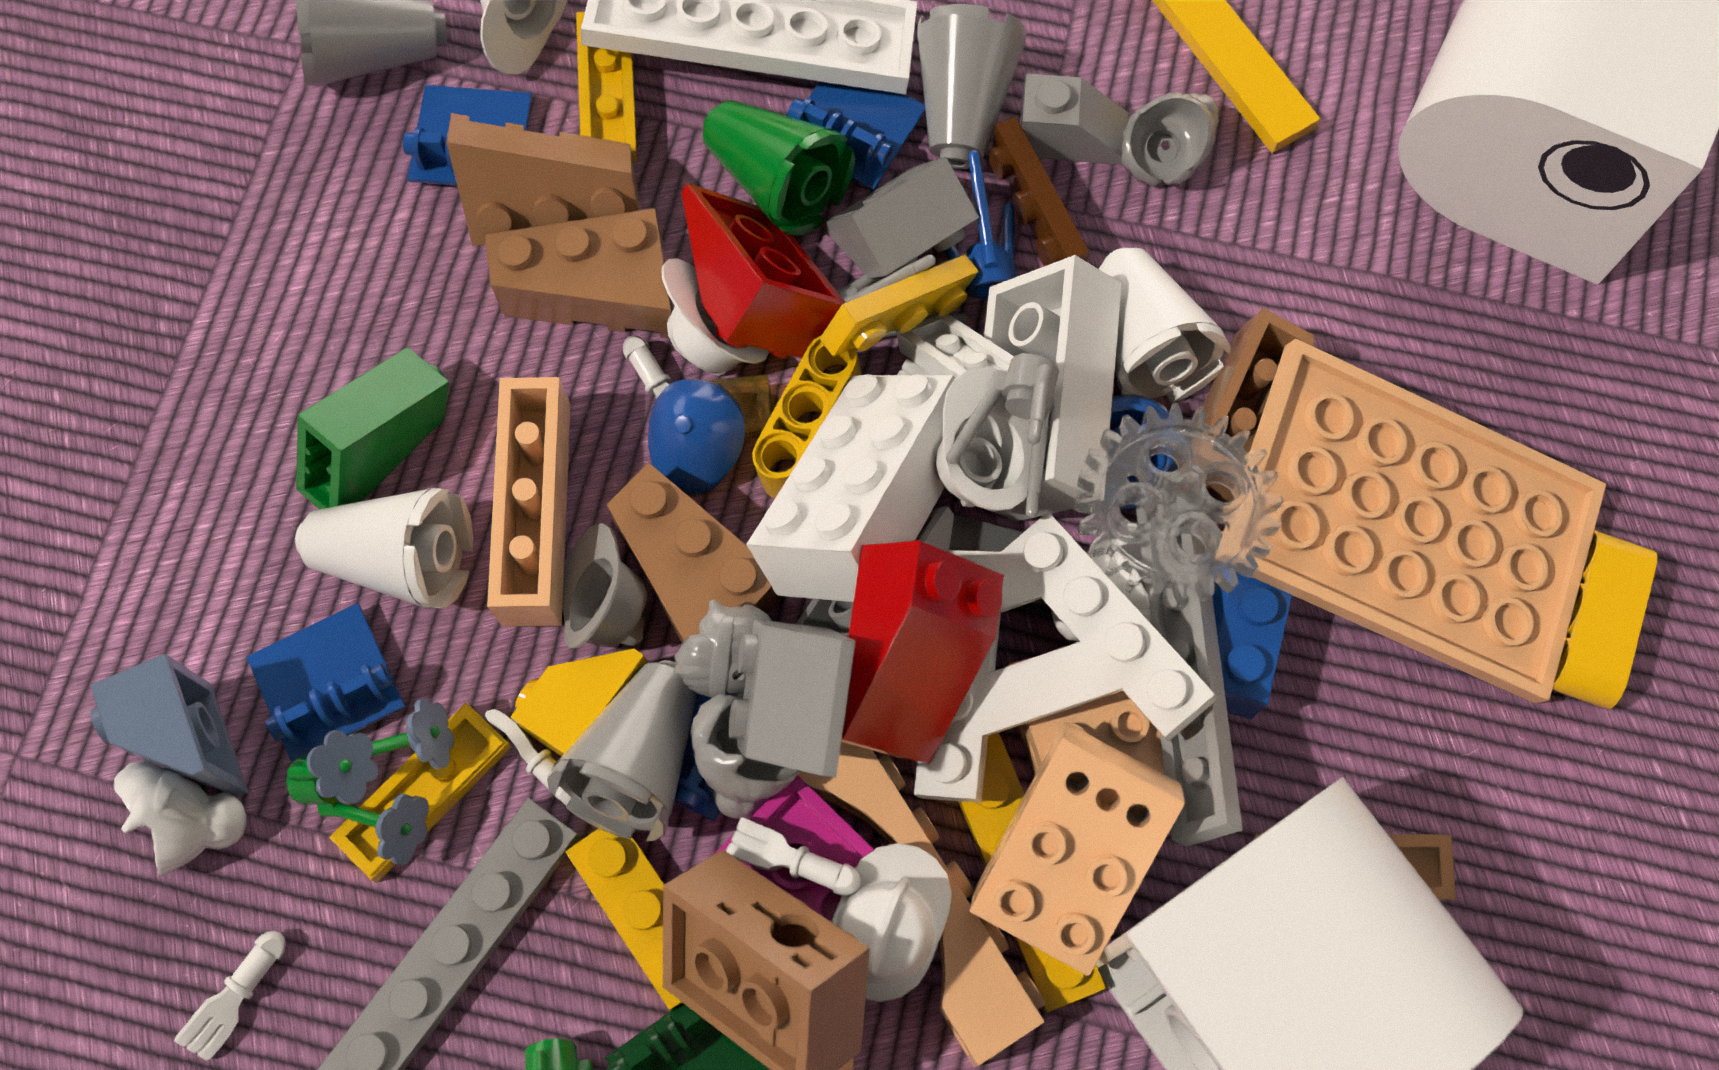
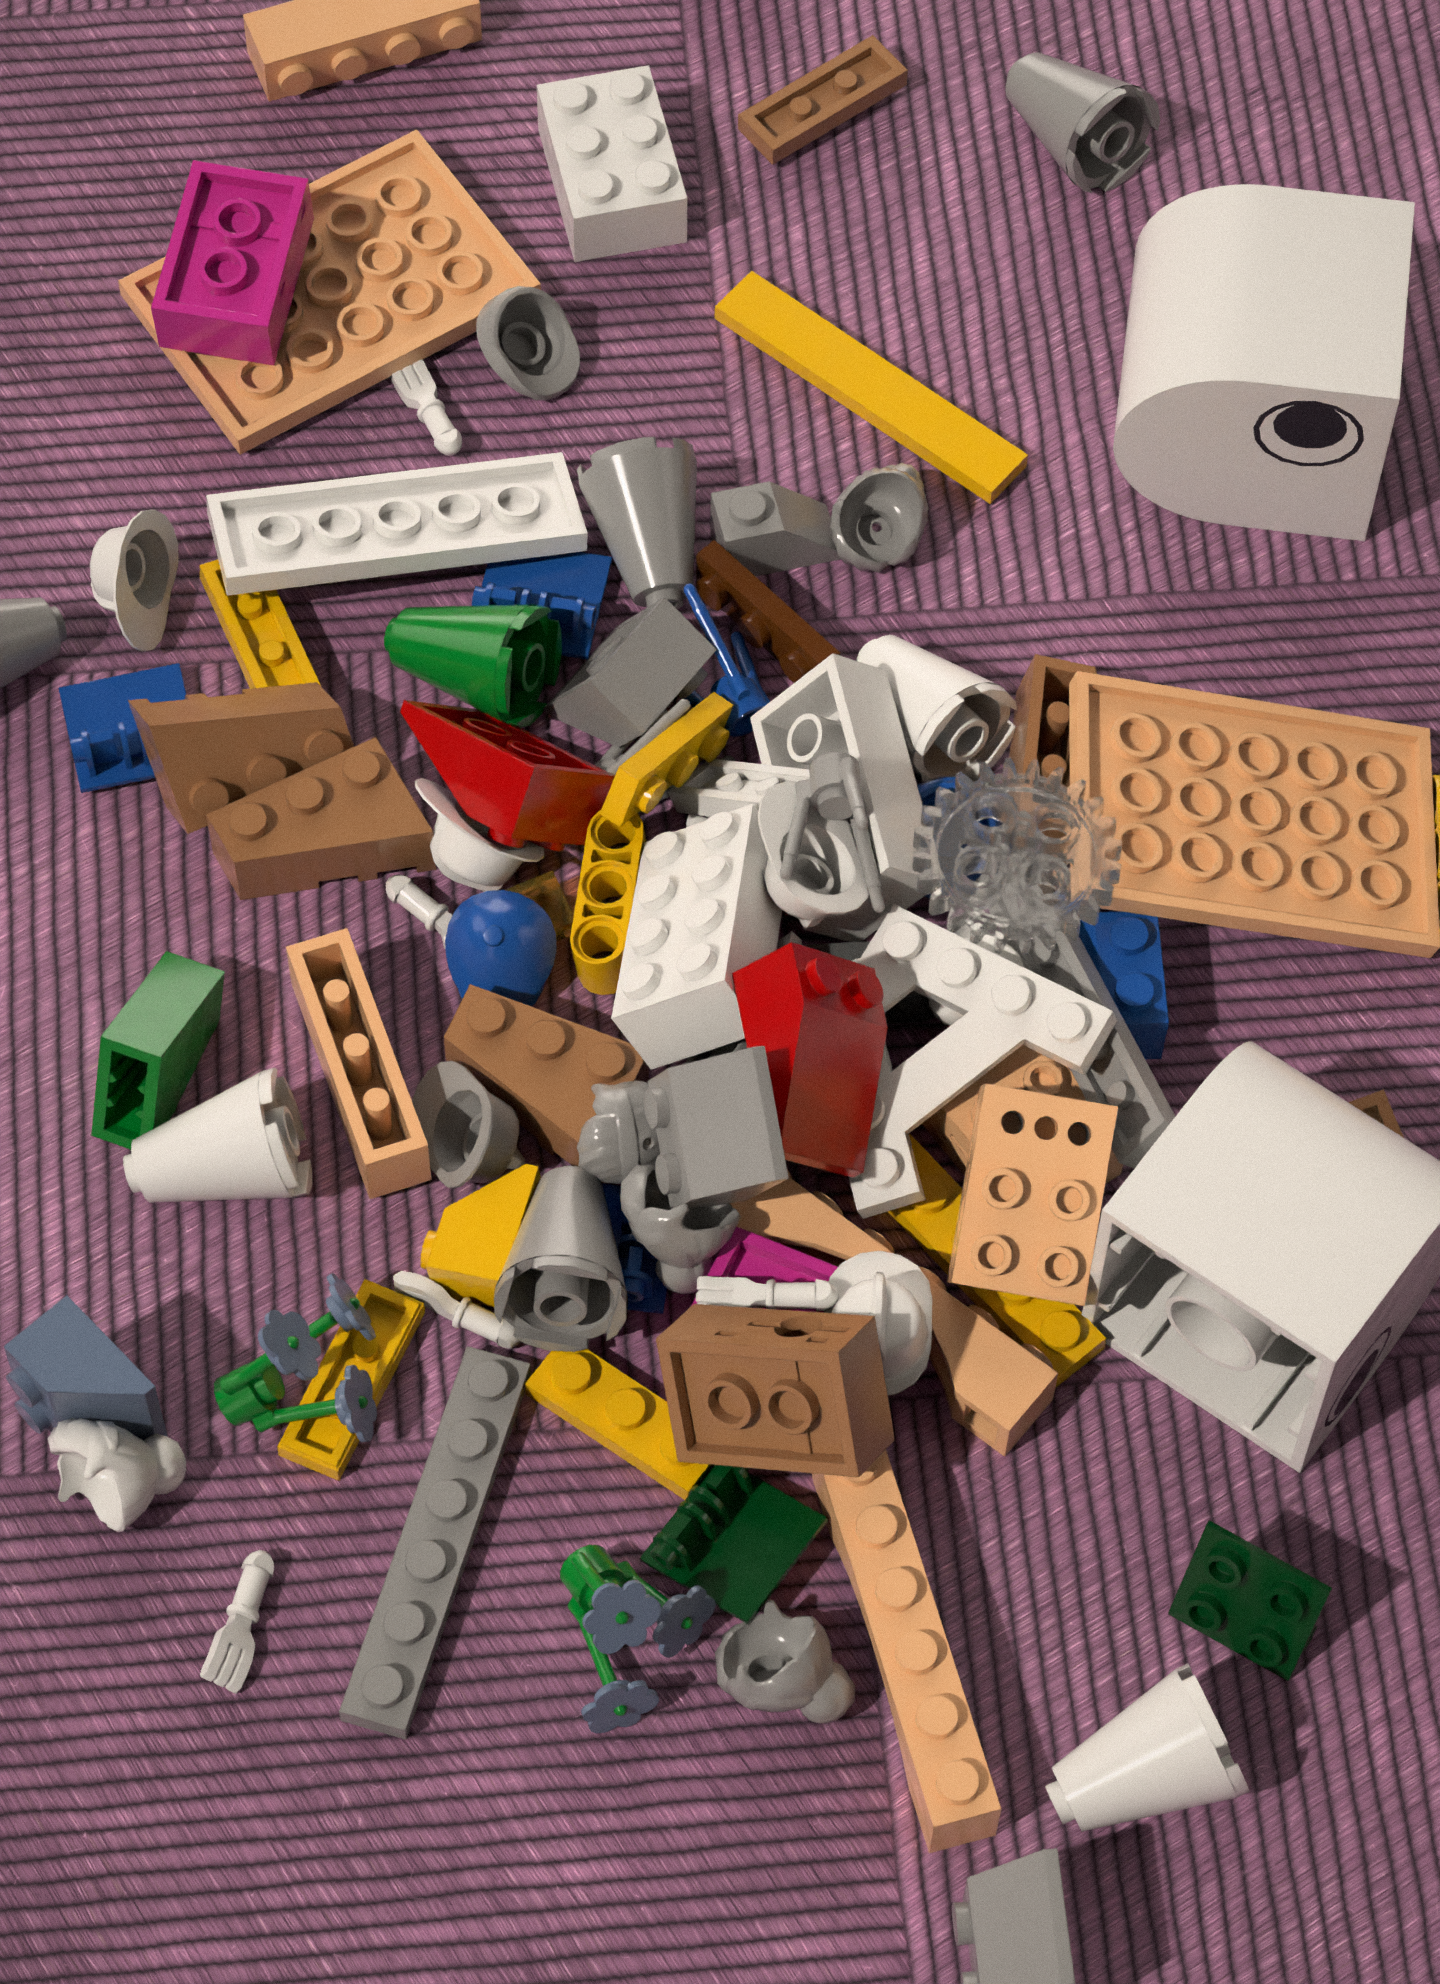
camera: 20 degrees left, 10 degrees down
blue hinge [246,603,406,763] -> none

